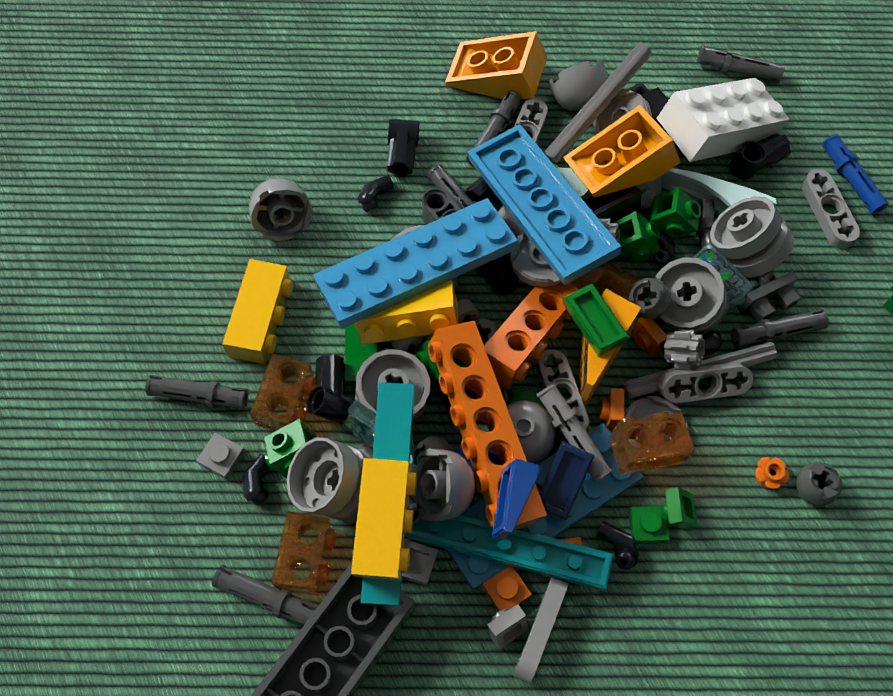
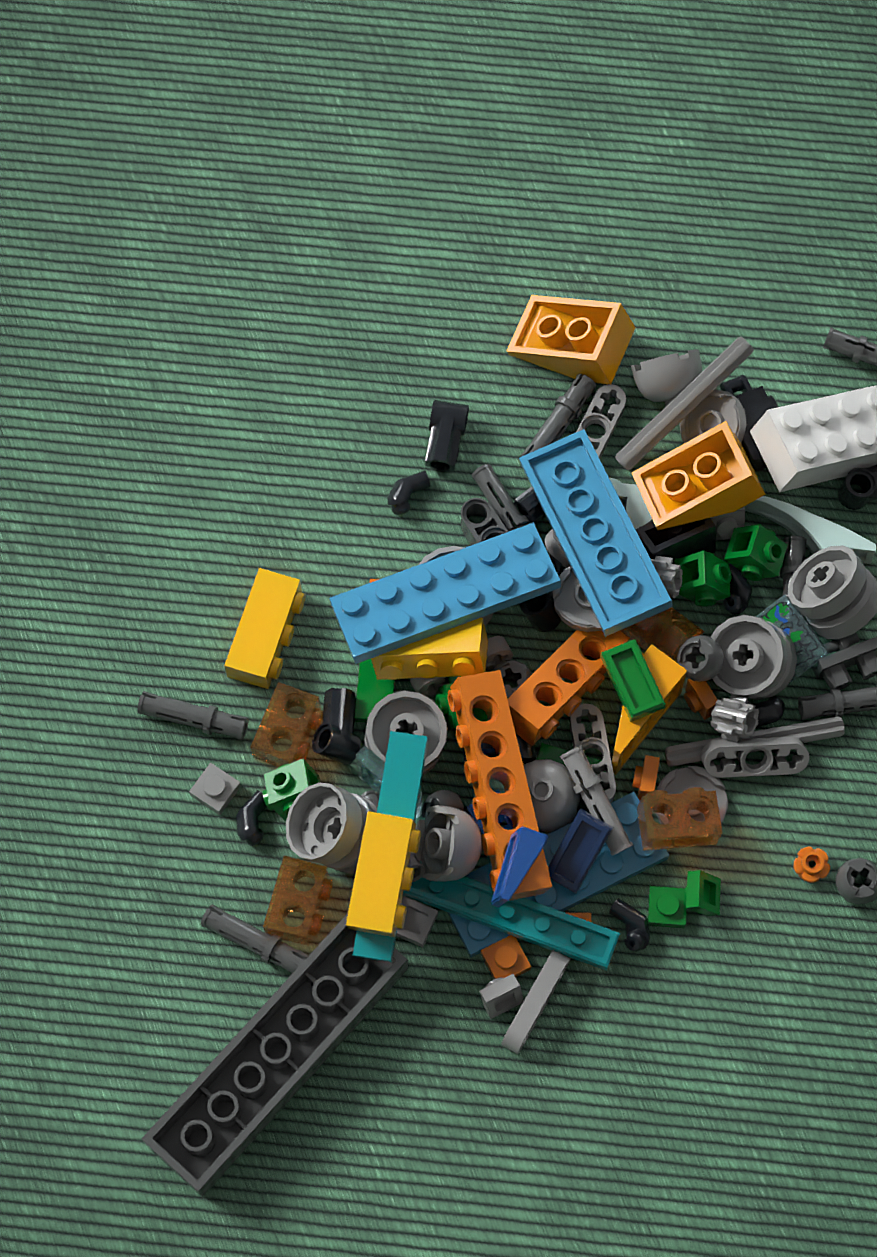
camera: 10 degrees right, 5 degrees up
light grey cylinder [249,178,312,241] -> none

